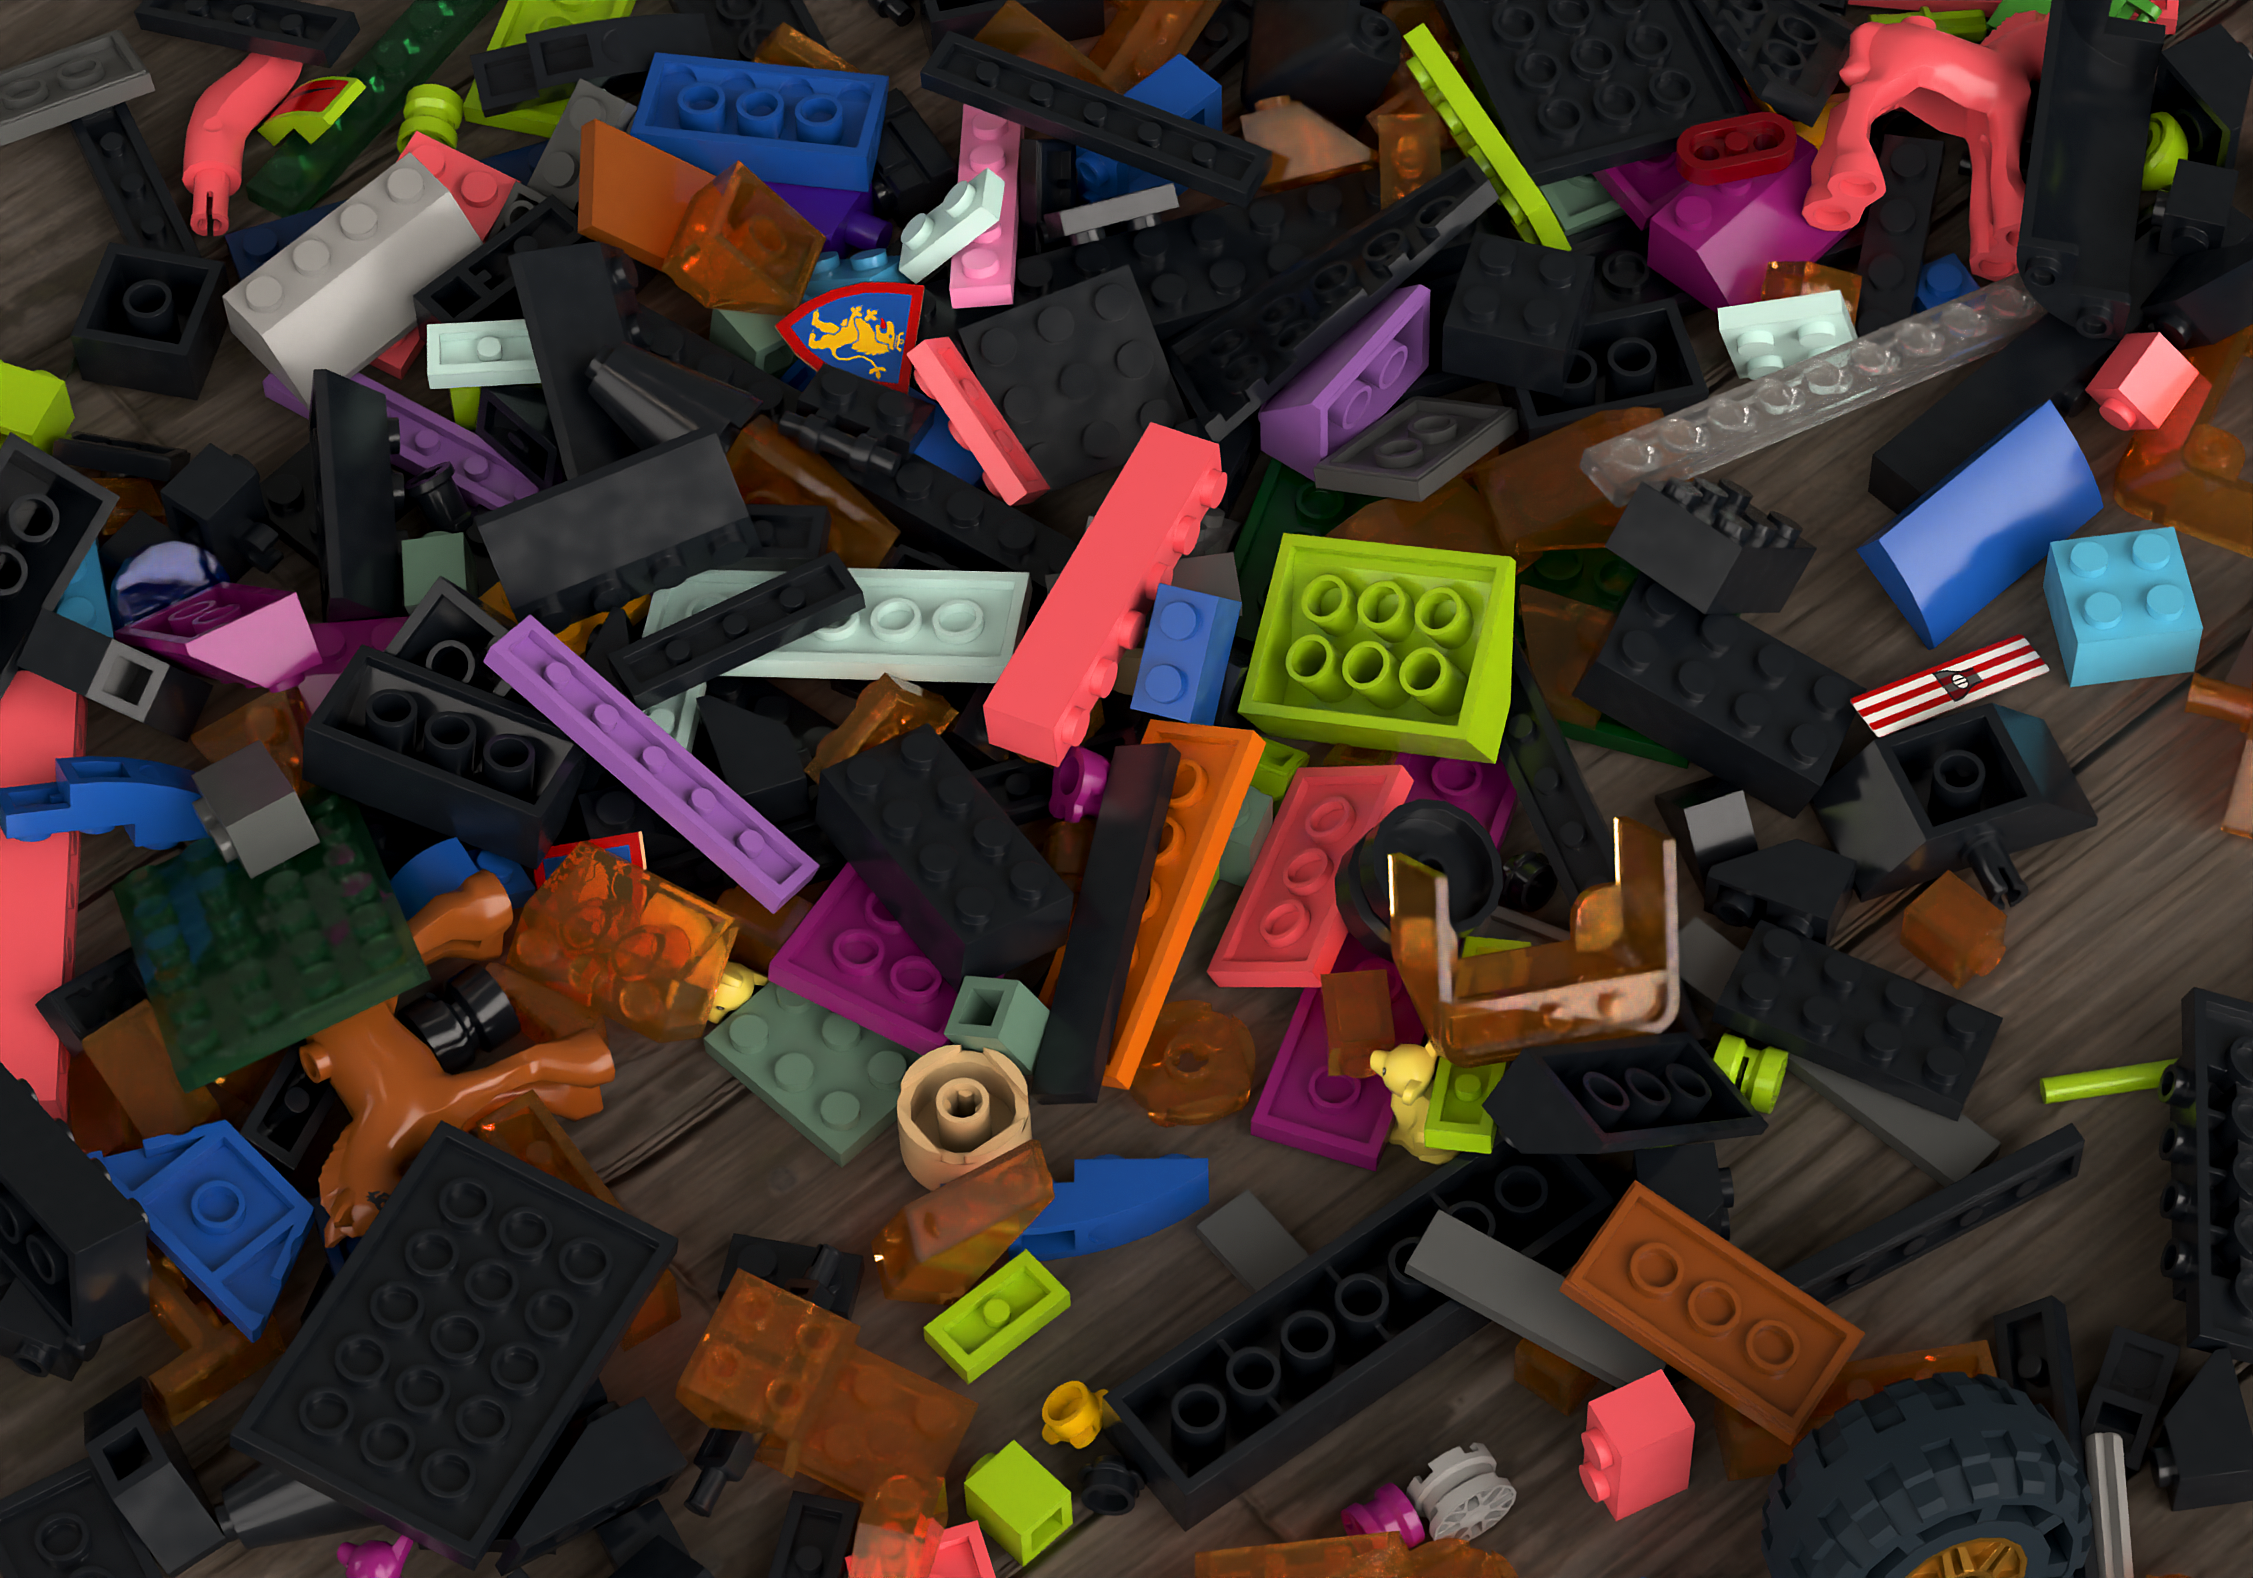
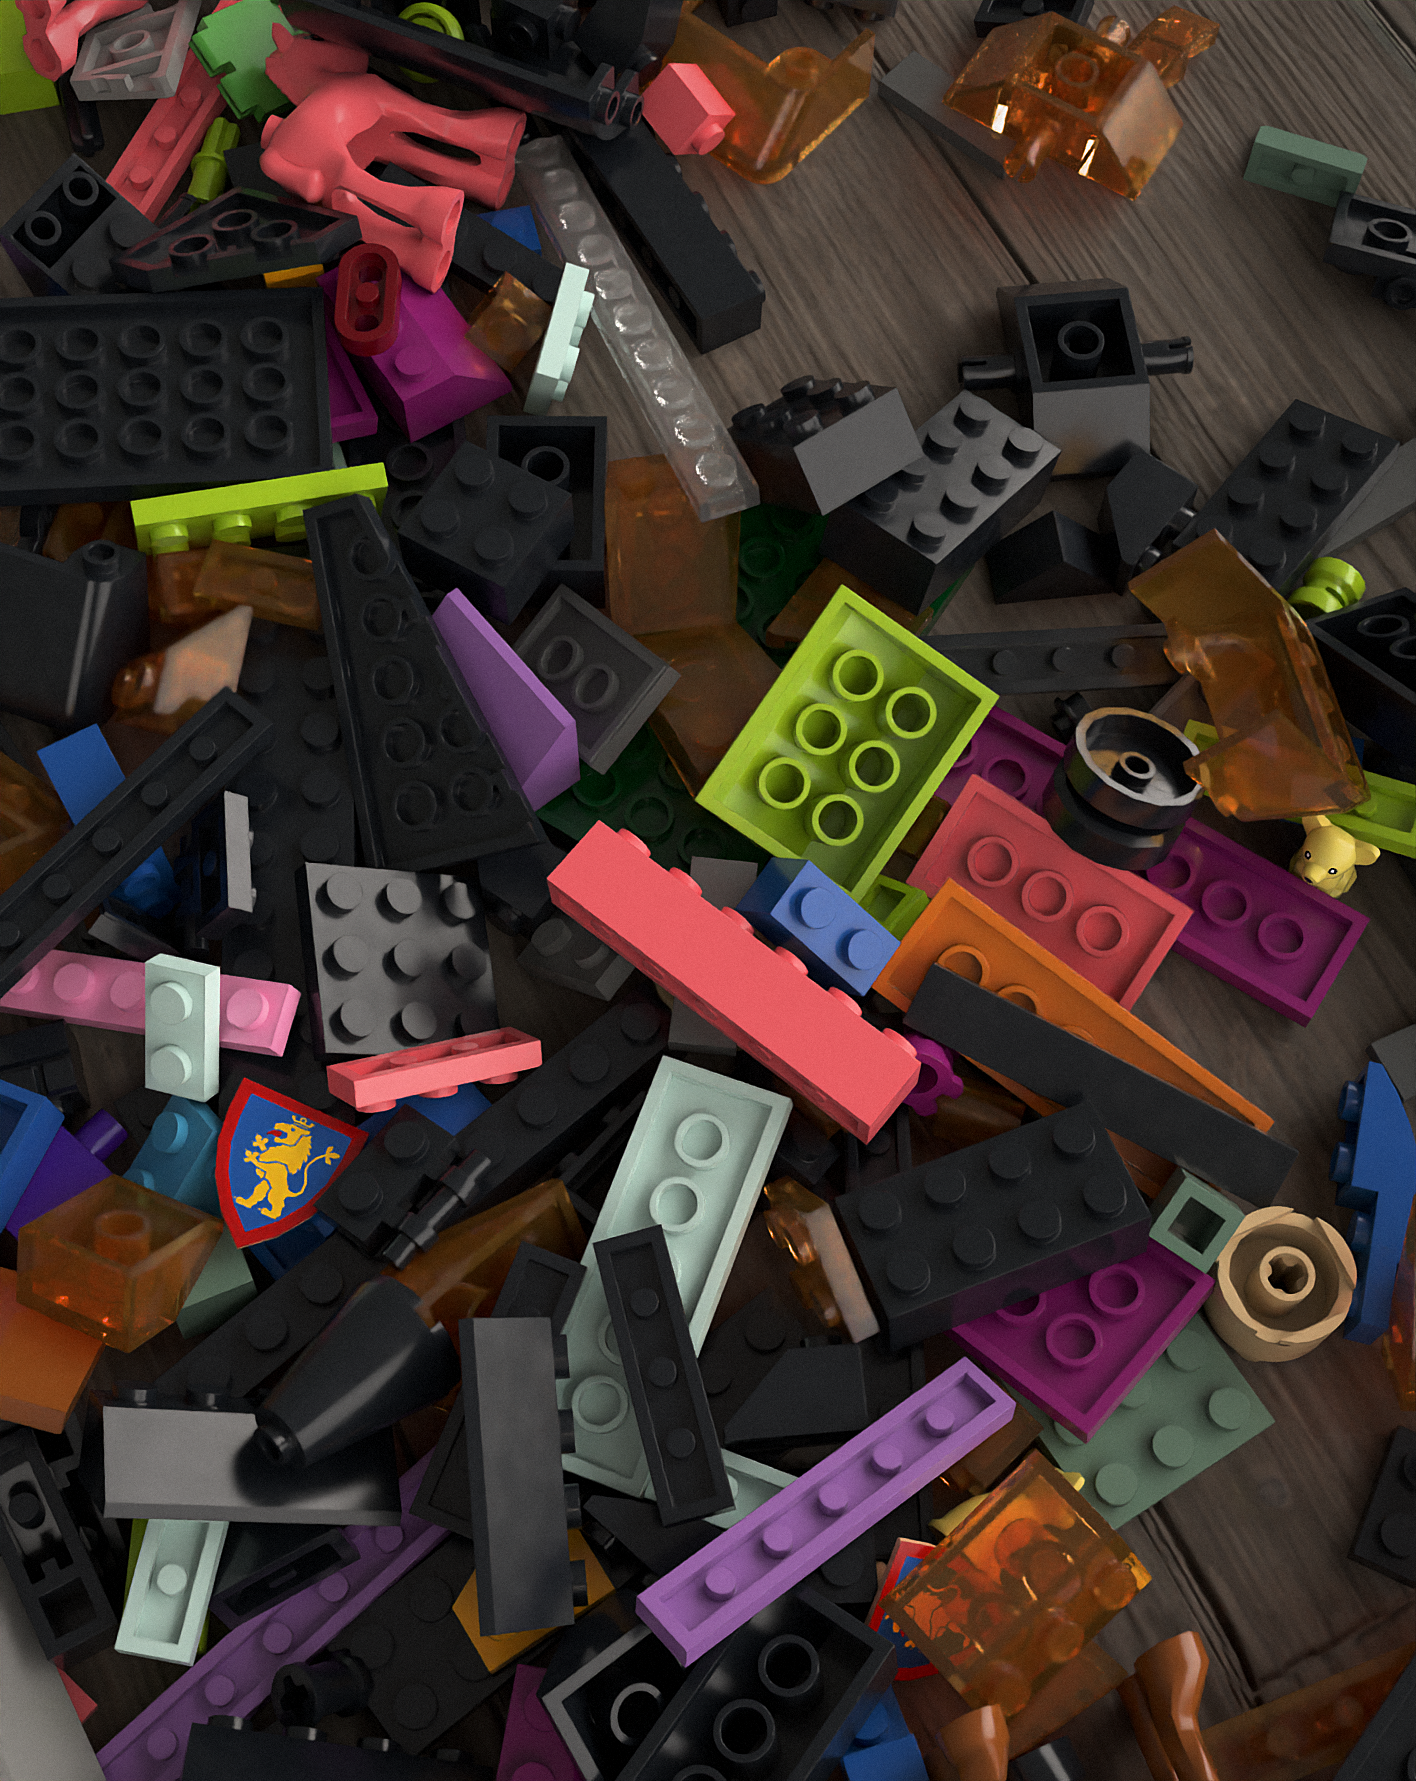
camera: 80 degrees left, 10 degrees up
sand green brick [402,531,478,616] -> none
clear orange plate [1129,1000,1256,1128] -> none
clear orange brick [1320,969,1395,1078] -> none
sticker [1850,634,2049,737] -> none
slope [1856,399,2104,650] -> none
clear orange brick [1900,870,2008,990] -> none
lime bar [2040,1058,2179,1104] -> none
medium azure brick [2043,526,2203,687] -> none

